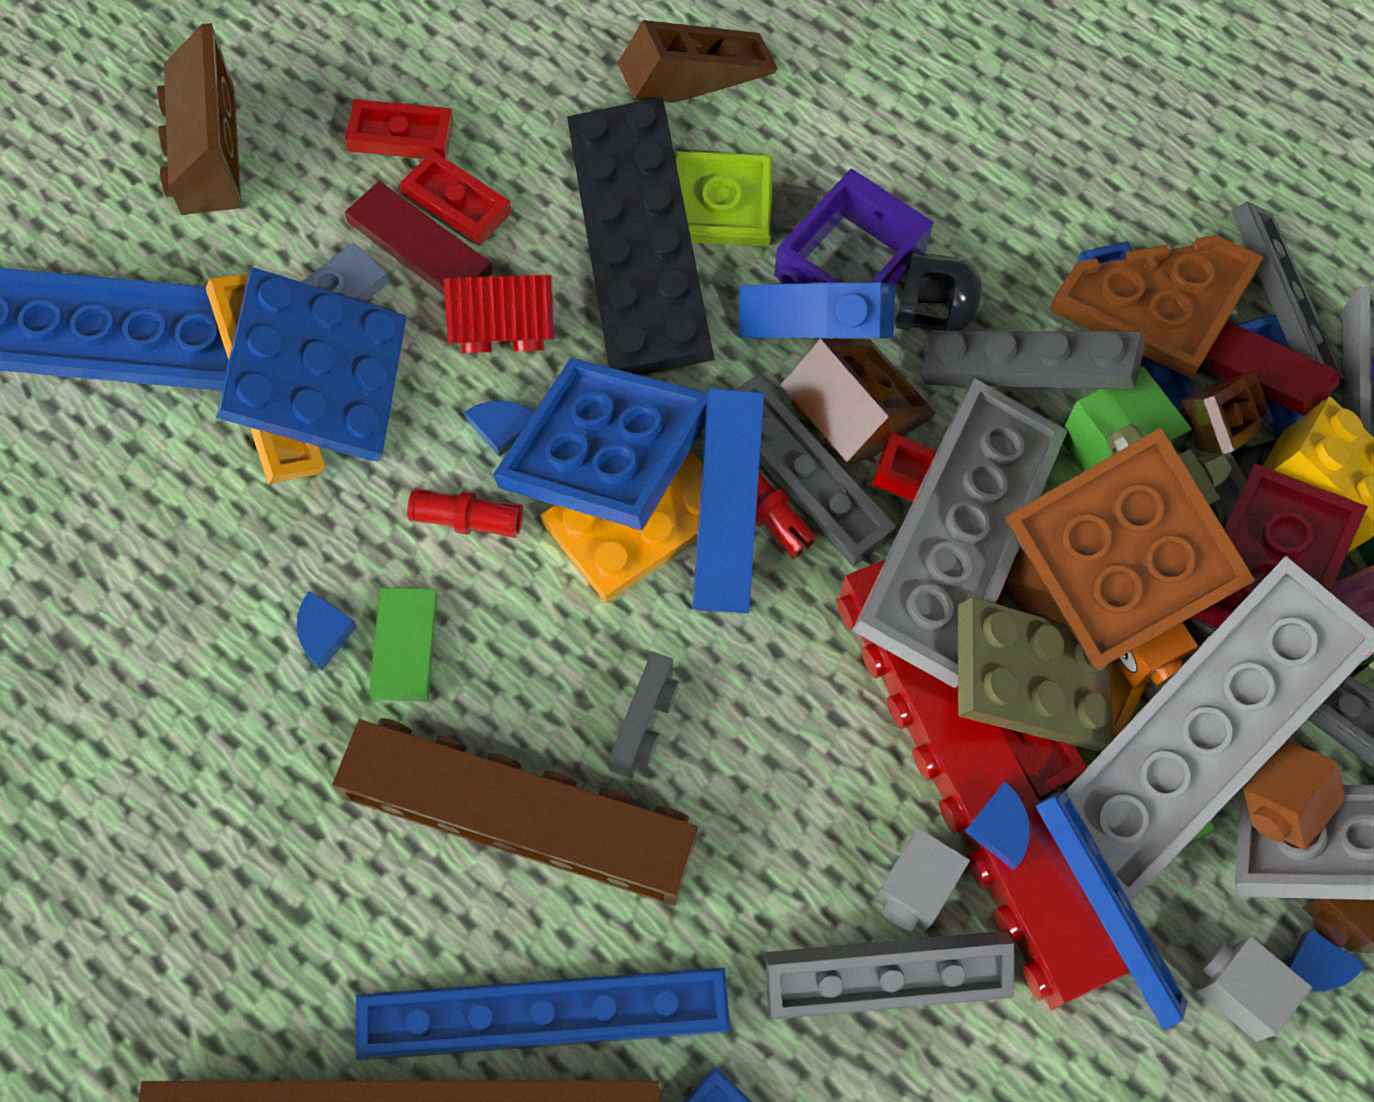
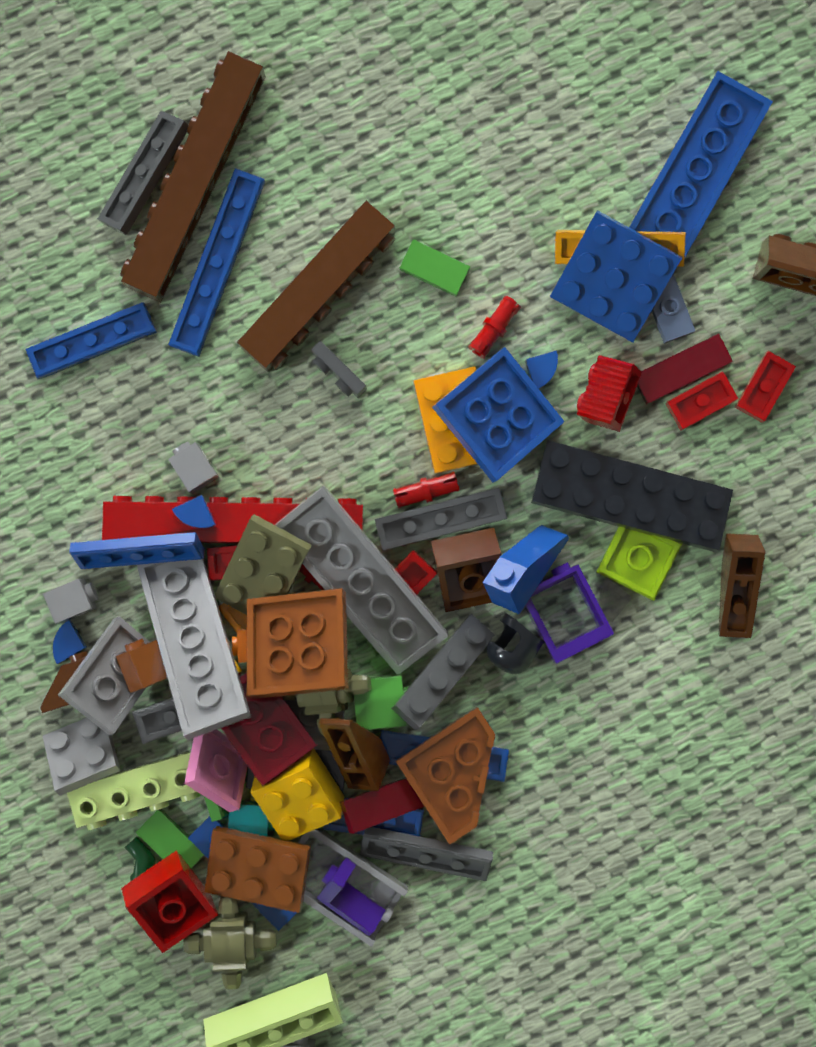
camera: 115 degrees right, 20 degrees up
blue tile [297,591,357,671] -> none
blue tile [692,388,764,614] -> none
plate [765,931,1014,1019] -> none

